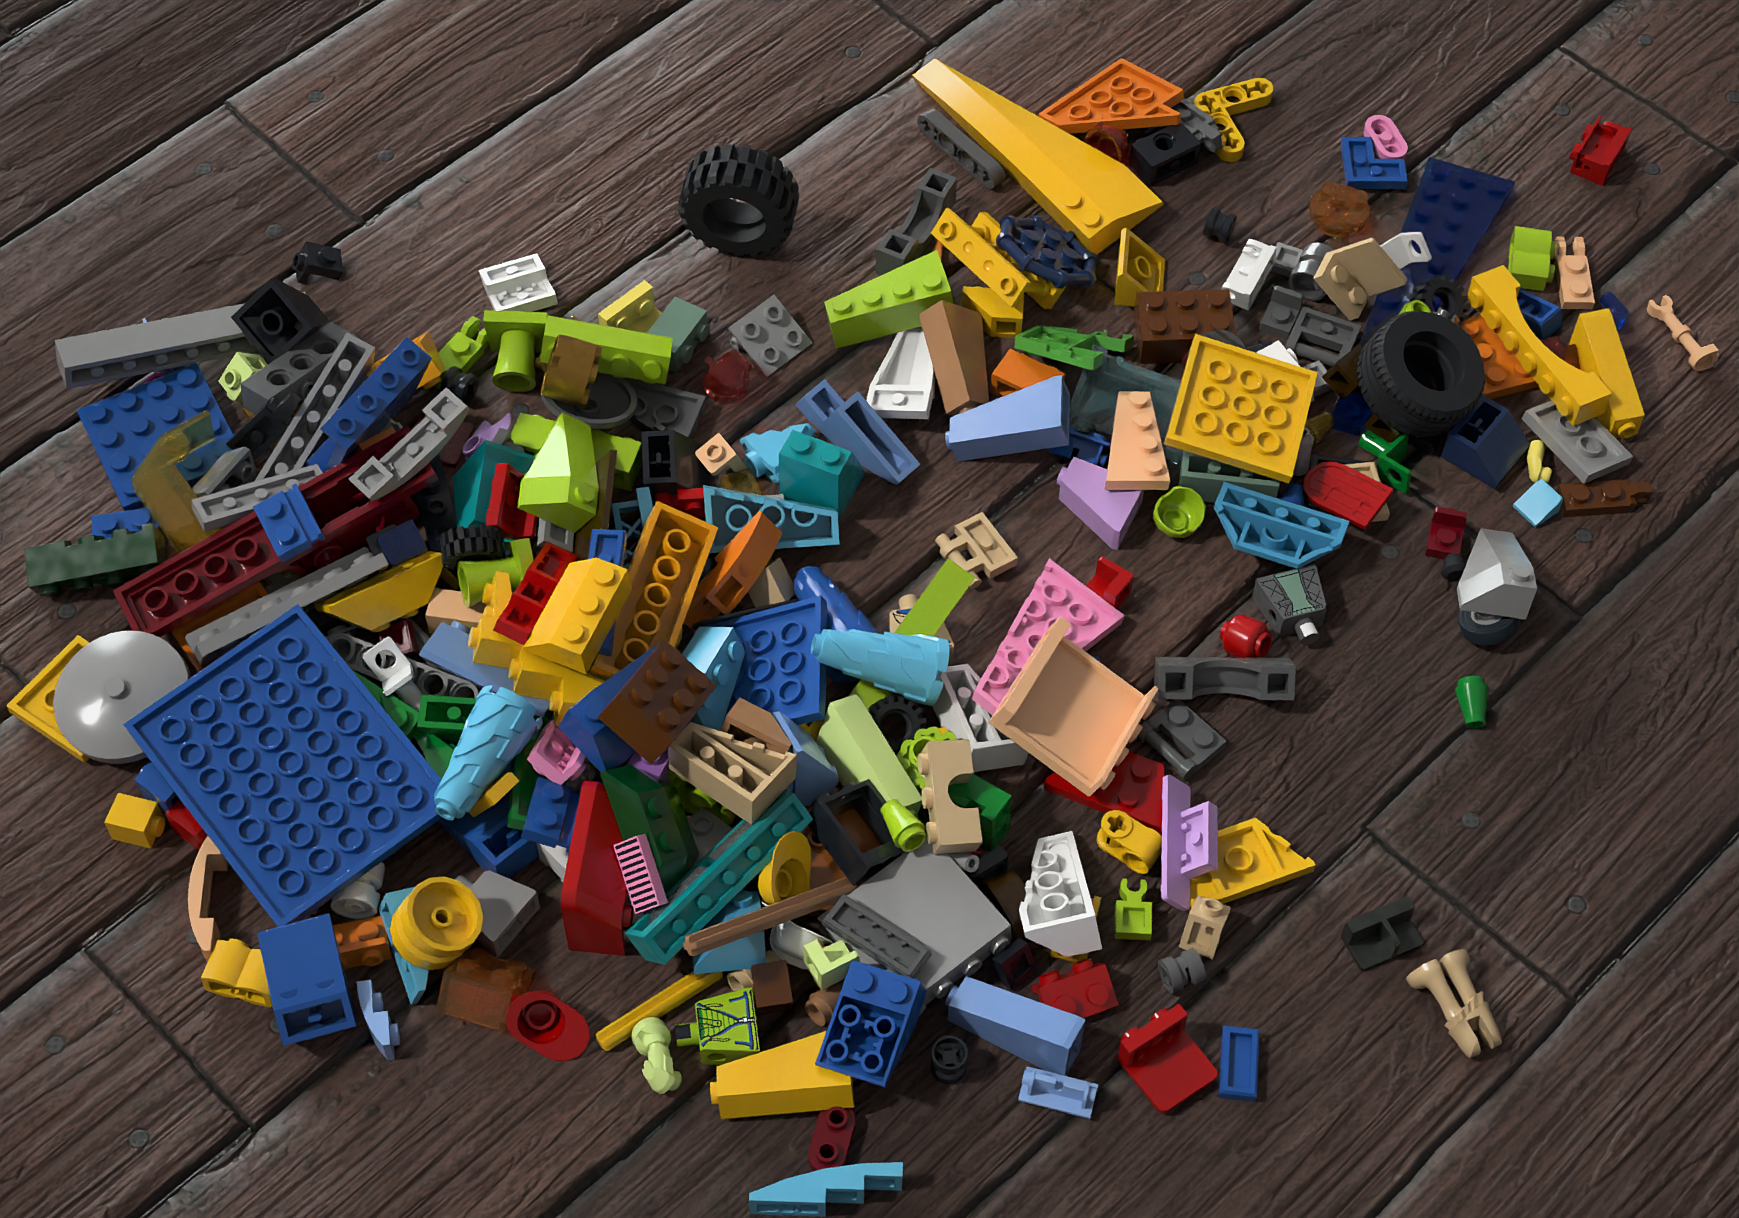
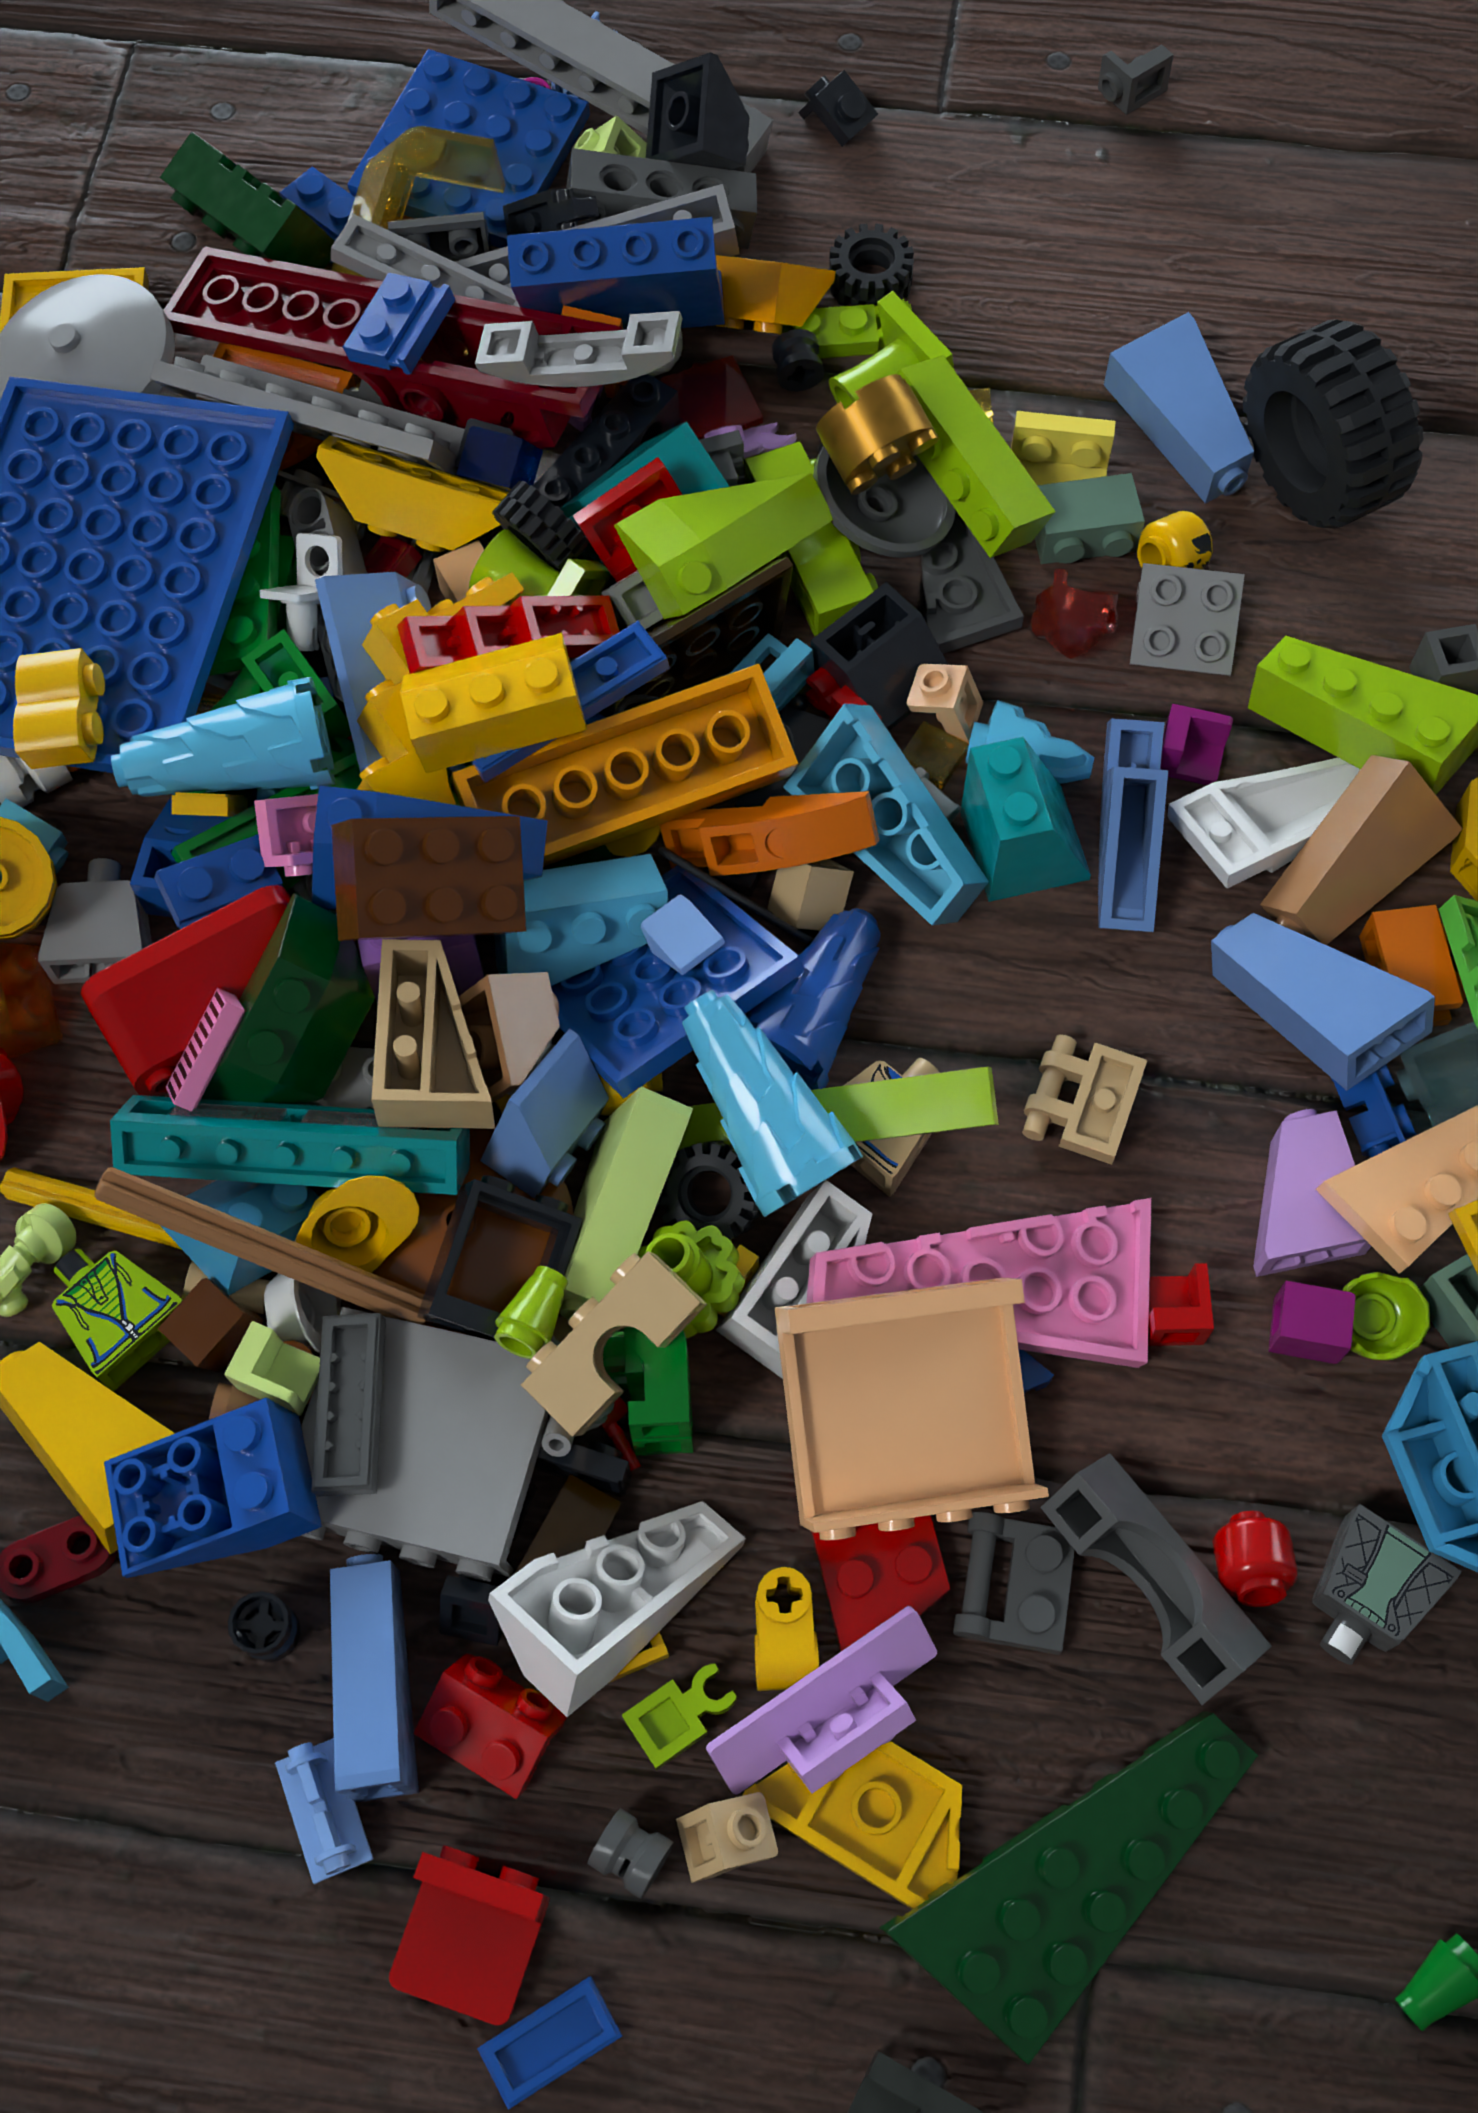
camera: 55 degrees right, 10 degrees up
white slope [479,253,558,312] -> none
none -> yellow brick [13,648,105,769]
none -> light blue slope [641,894,725,975]
none -> black tyre [829,223,914,307]
none -> dark green wing [879,1711,1258,2065]
none -> dark grey bracket [1098,44,1174,115]
none -> medium blue slope [1104,312,1254,504]
none -> yellow head [1137,511,1213,570]
none -> magenta panel [1160,703,1233,785]
none -> magenta panel [1268,1281,1356,1364]

